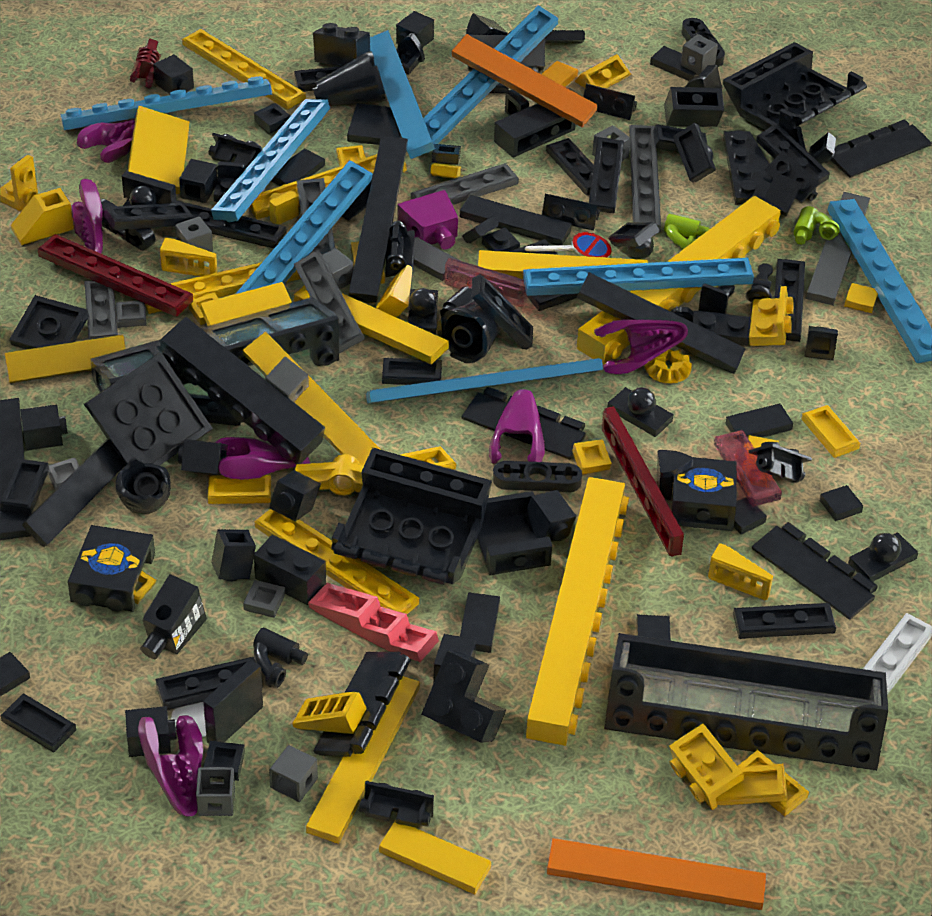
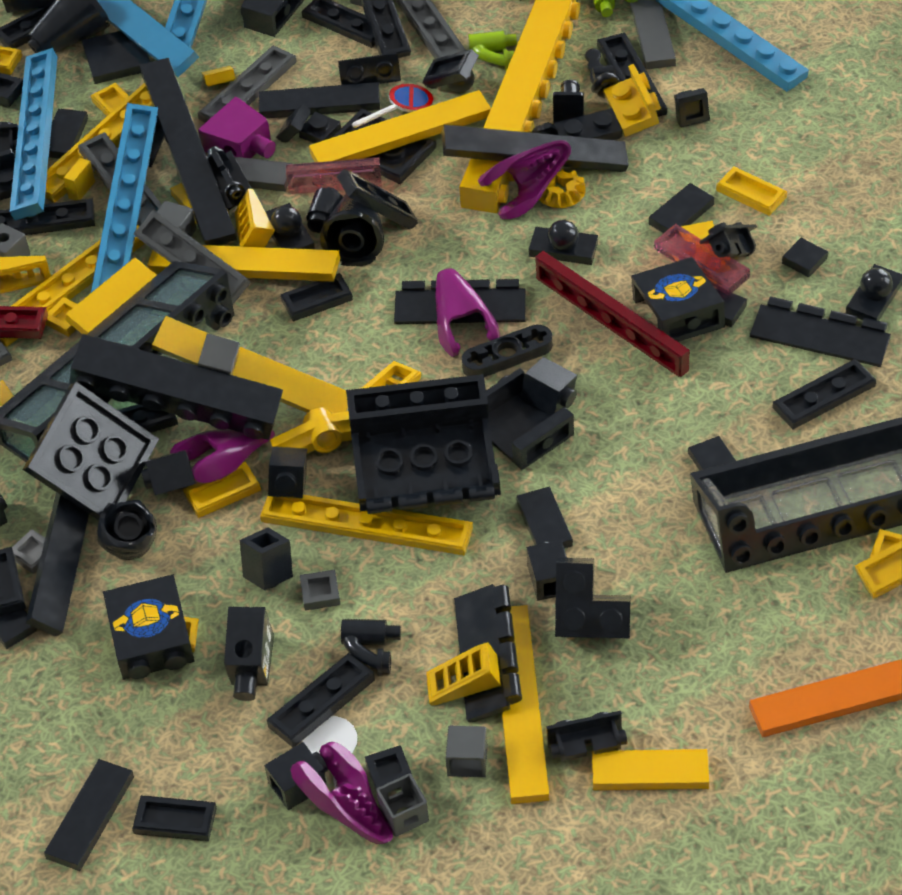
camera: 20 degrees left, 5 degrees up
black tile [203,659,263,743] -> none
black brick [253,534,326,605] -> none
coral slope [308,583,439,662] -> none
dark azure tile [366,358,604,404] -> none
black tile [432,144,461,165] -> none
dark azure tile [523,258,754,296] -> none
yellow brick [526,477,629,746] -> none
yellow tile [572,439,612,475] -> none
black tile [657,450,693,500] -> none
yellow bracket [669,724,744,810] -> none
yellow slope [708,543,773,601] -> none
yellow tile [844,283,878,313] -> none

